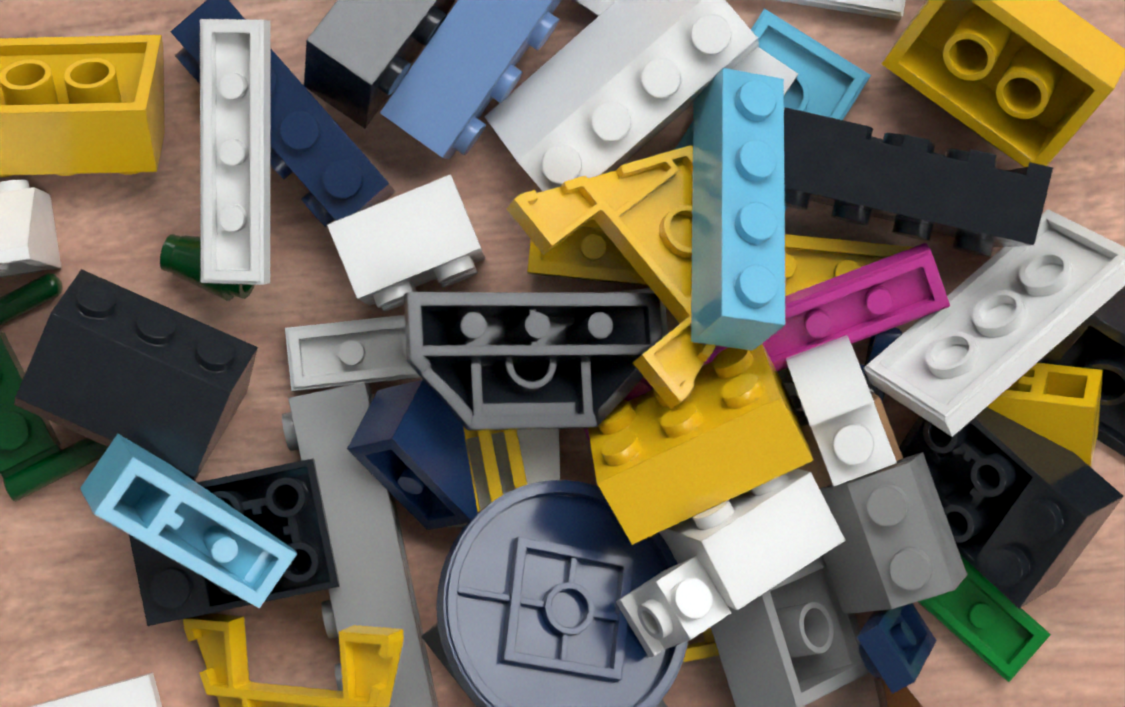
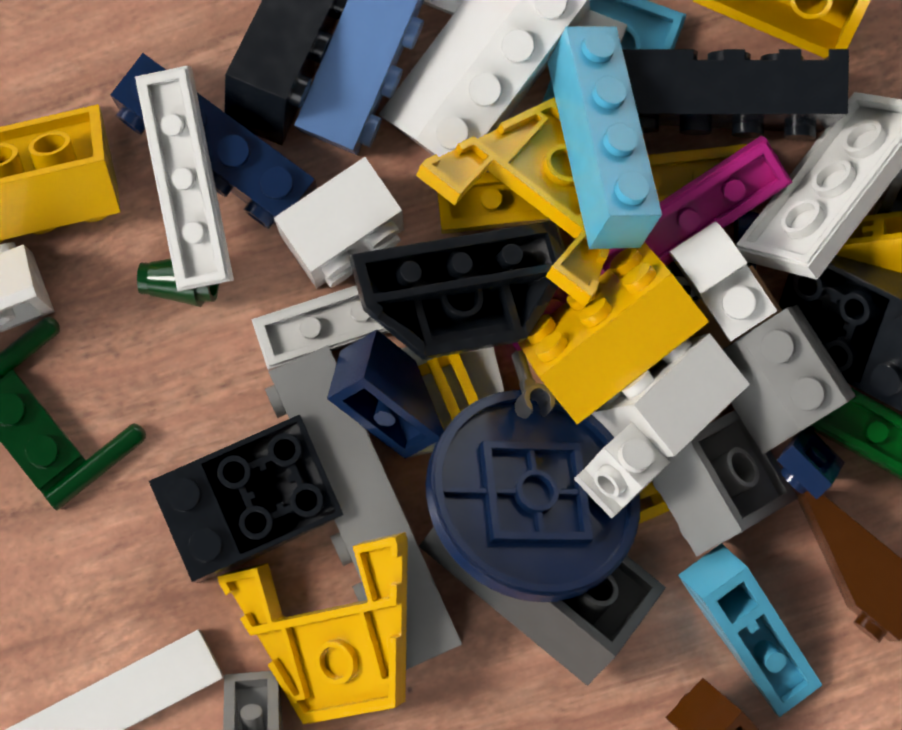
camera: 15 degrees left, 5 degrees down
black slope [14,269,258,481] -> none
medium azure slope [80,434,297,609] -> none
none -> flat silver hand [511,350,555,419]

